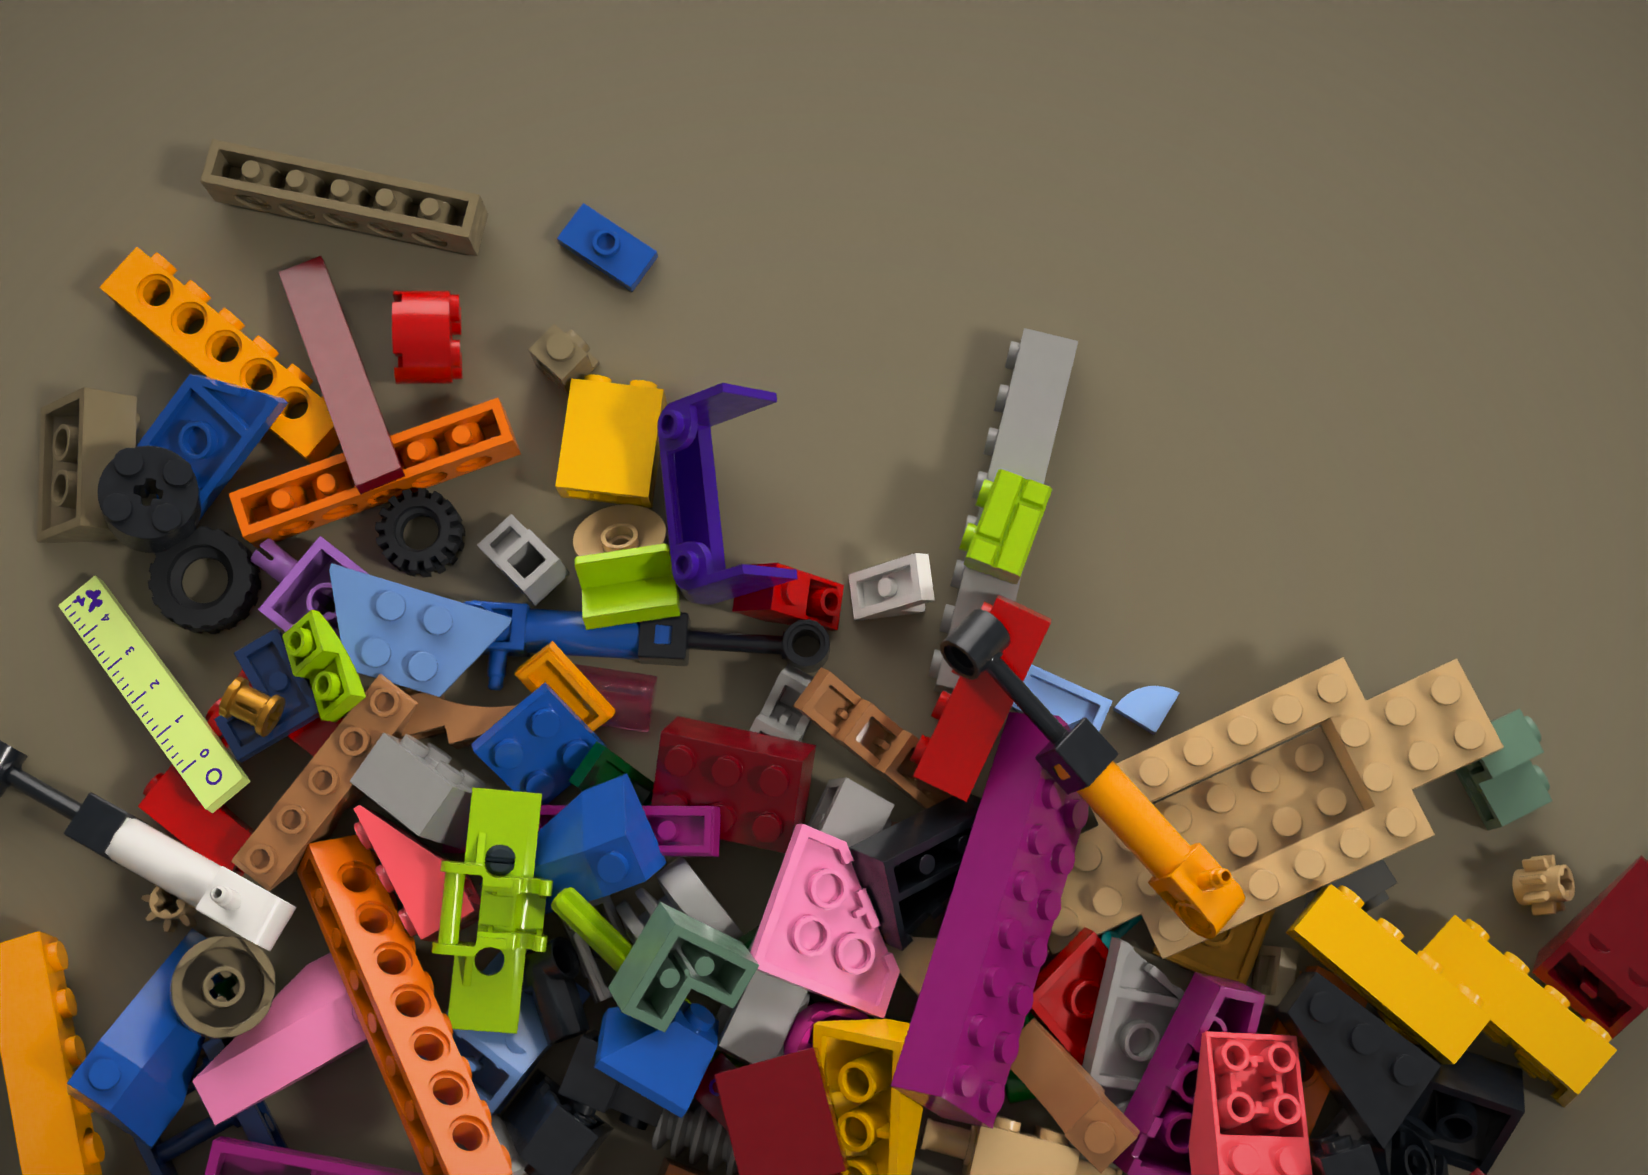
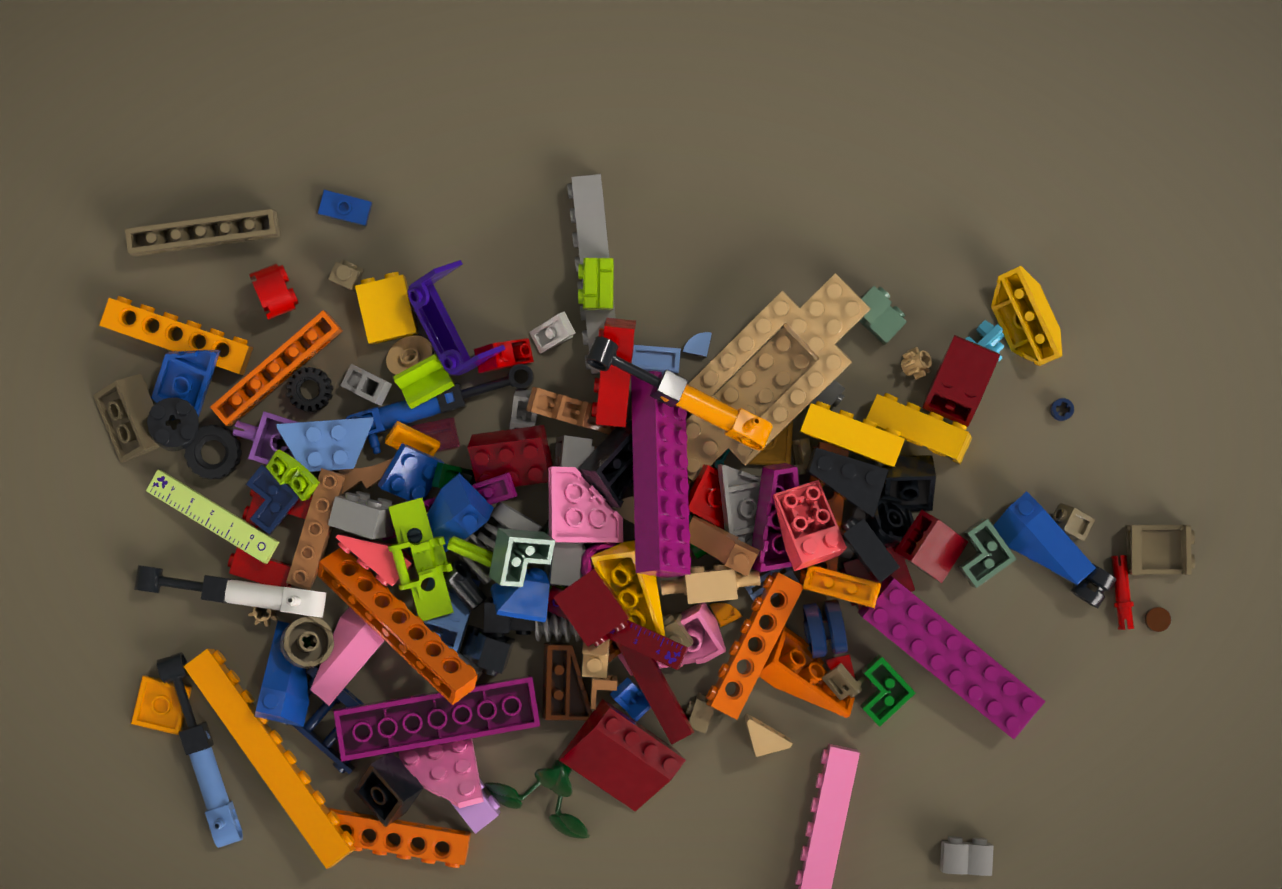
camera: 20 degrees left, 10 degrees up
pearl gold bush [219,676,285,737] -> none
tile [278,256,405,494] -> none

